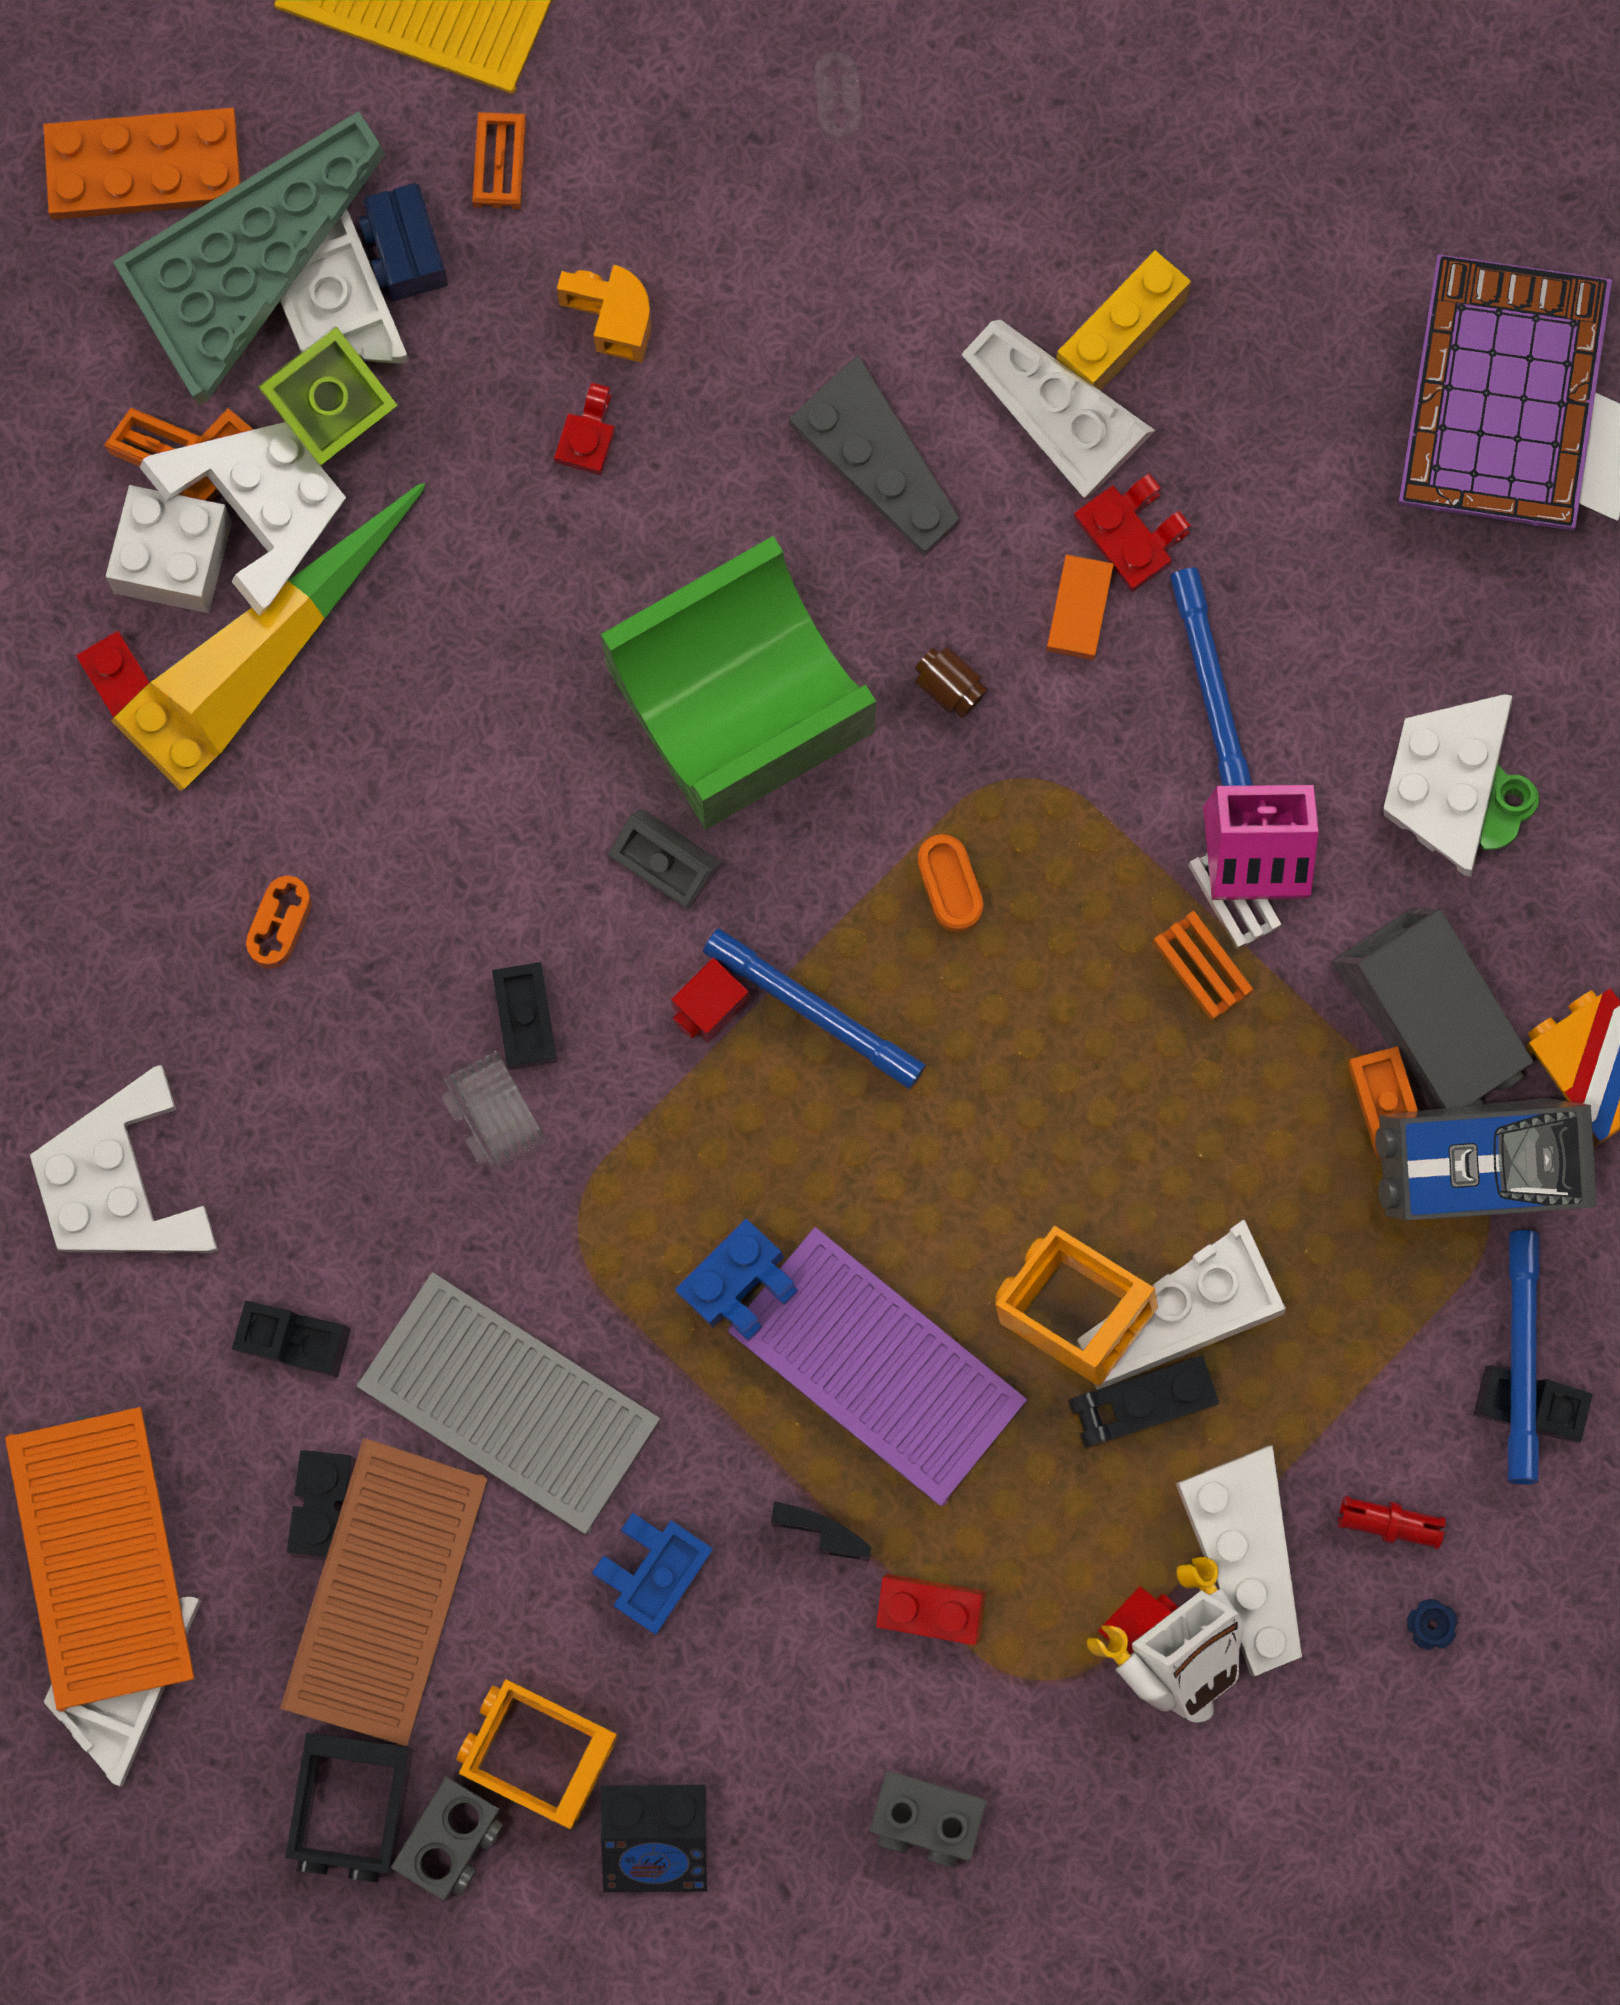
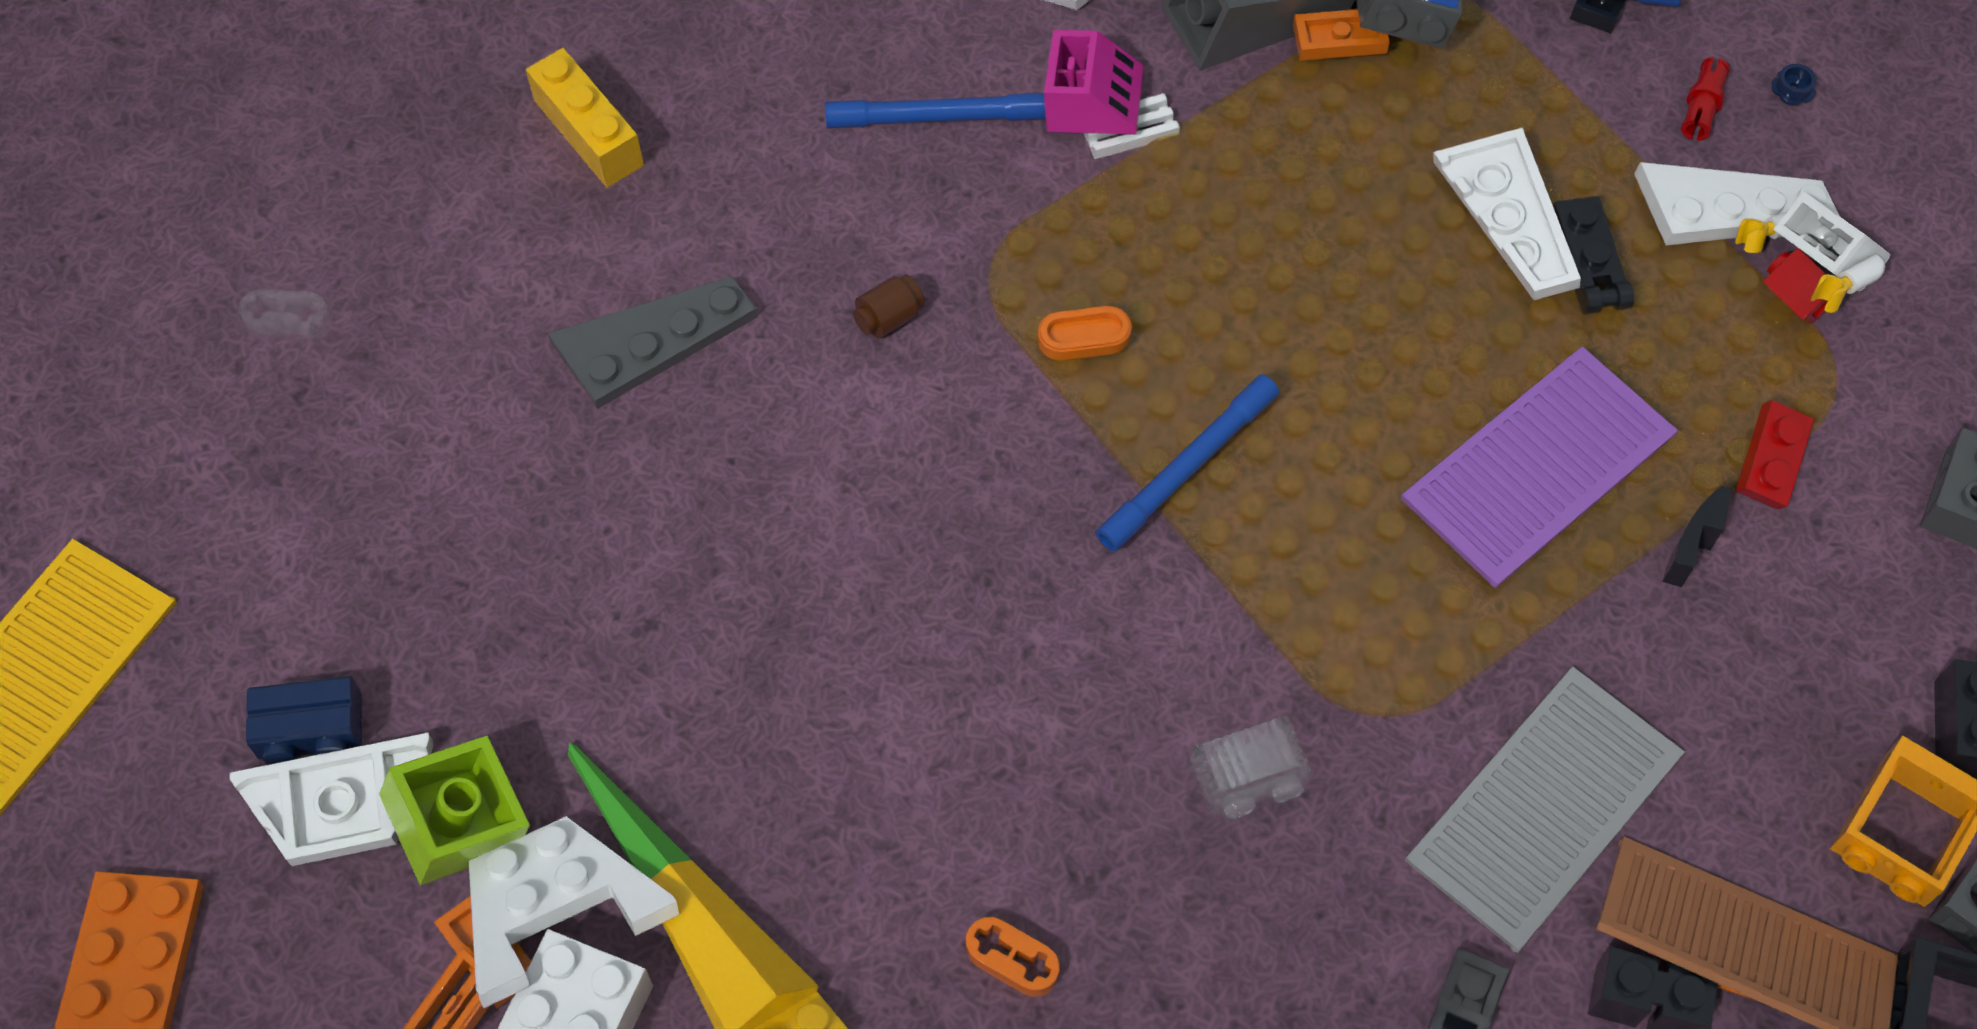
camera: 80 degrees left, 15 degrees down
sand green wing [113,111,386,406] -> none
orange tile [472,112,526,209] -> none
black plate [492,962,558,1070] -> none
red plate [554,382,616,476] -> none
light orange brick [557,264,651,363] -> none
blue plate [592,1513,713,1635] -> none
bright green piece [601,536,876,830] -> none
dark grey slope [608,809,722,909] -> none
red brick [671,958,749,1043] -> none
blue plate [675,1218,798,1341] -> none
white wing [961,320,1155,498] -> none
light orange window [995,1225,1158,1387] -> none
orange tile [1046,554,1114,660] -> none
red plate [1074,473,1191,593] -> none
orange tile [1152,910,1253,1021] -> none

